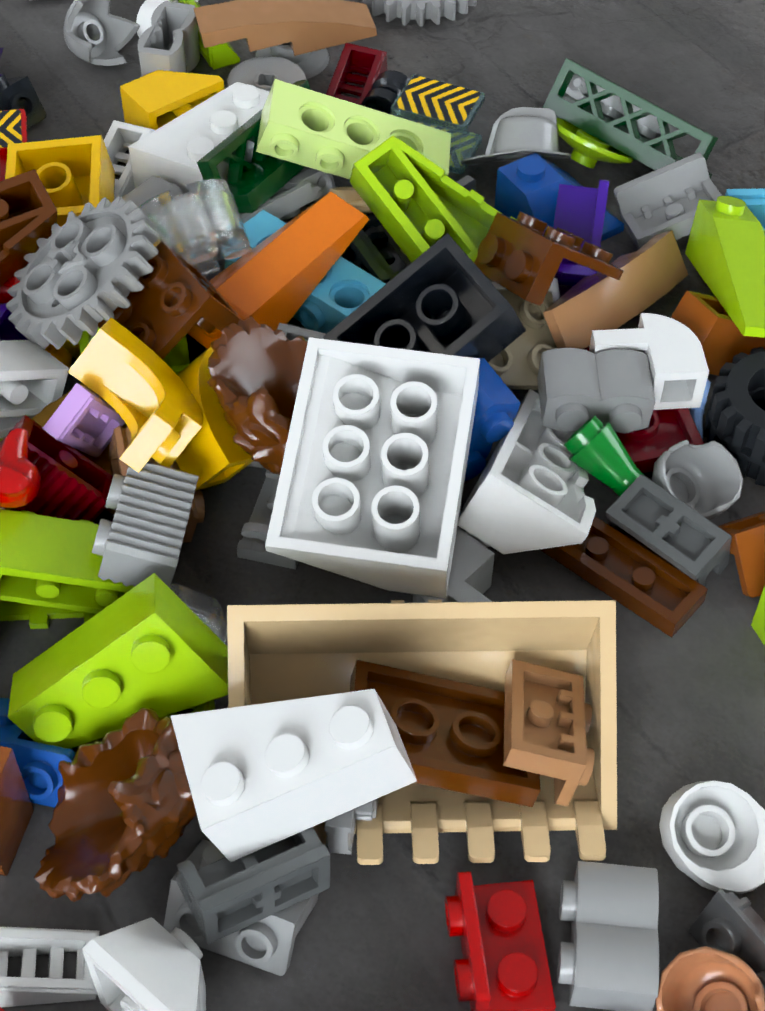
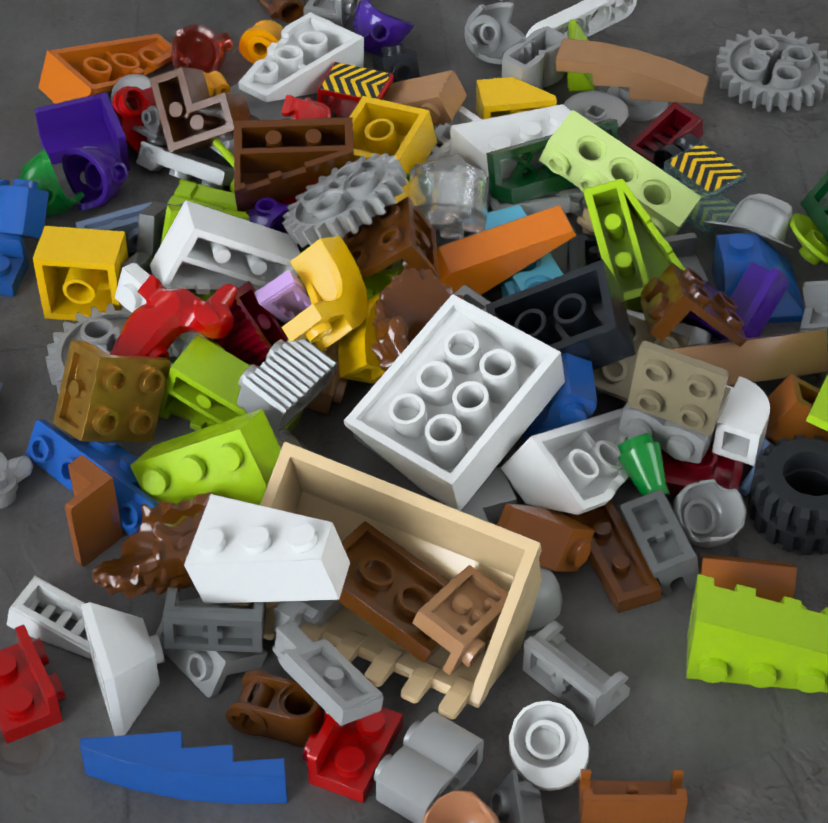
camera: 30 degrees right, 5 degrees down
none -> reddish brown piece [226,669,324,747]
none -> light grey hinge [273,622,384,726]
none -> medium nougat brick [383,70,467,127]
none -> dark orange slope [497,504,595,572]
none -> light grey hinge [522,621,630,727]
none -> dark tan bracket [627,341,731,436]

